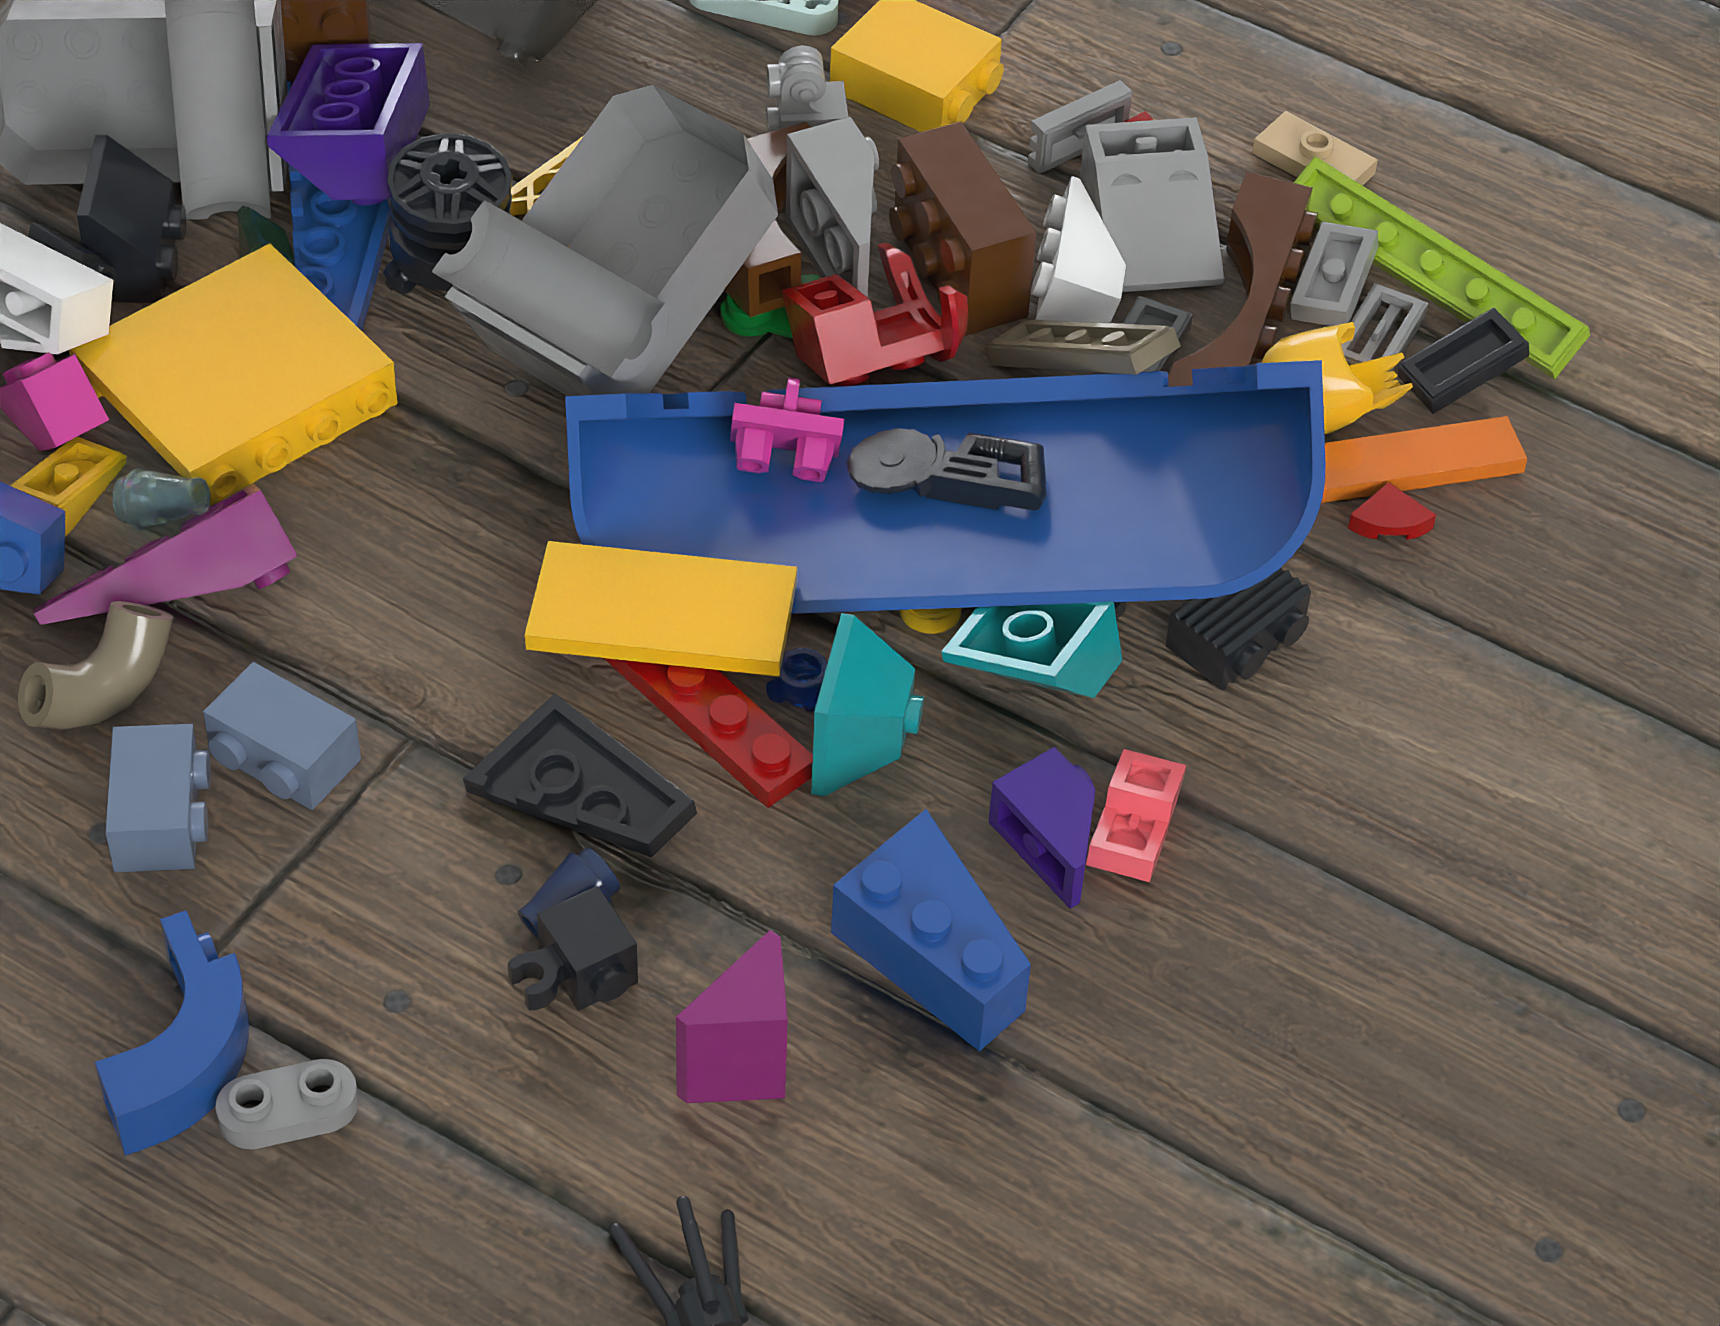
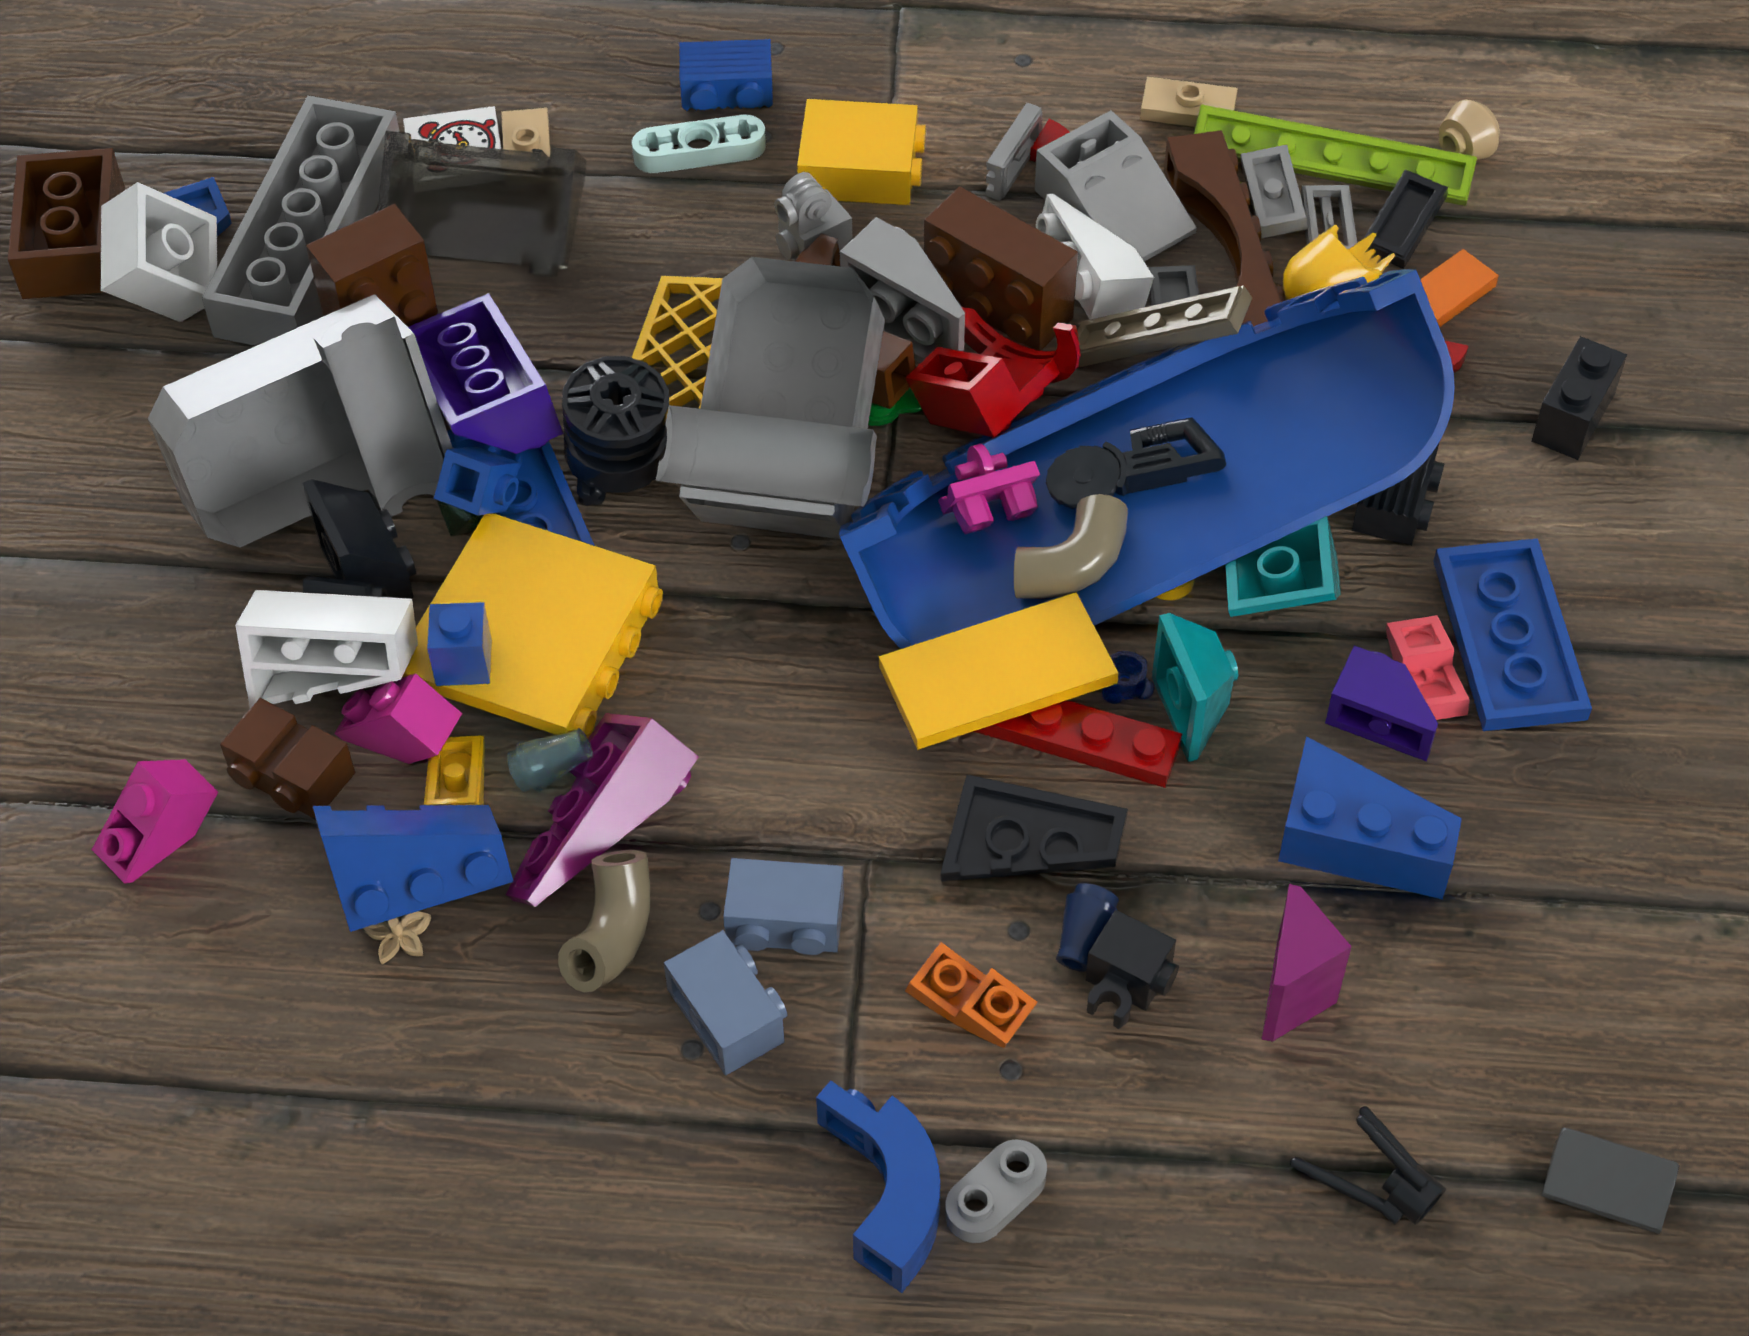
camera: 25 degrees left, 5 degrees up
none -> blue brick [427,602,492,686]
none -> blue brick [434,446,520,516]
none -> orange slope [905,942,1038,1048]
none -> dark tan cylinder [1014,494,1128,599]
none -> blue plate [1433,538,1592,731]
none -> tan cone [1439,99,1500,160]
none -> black brick [1532,336,1627,460]

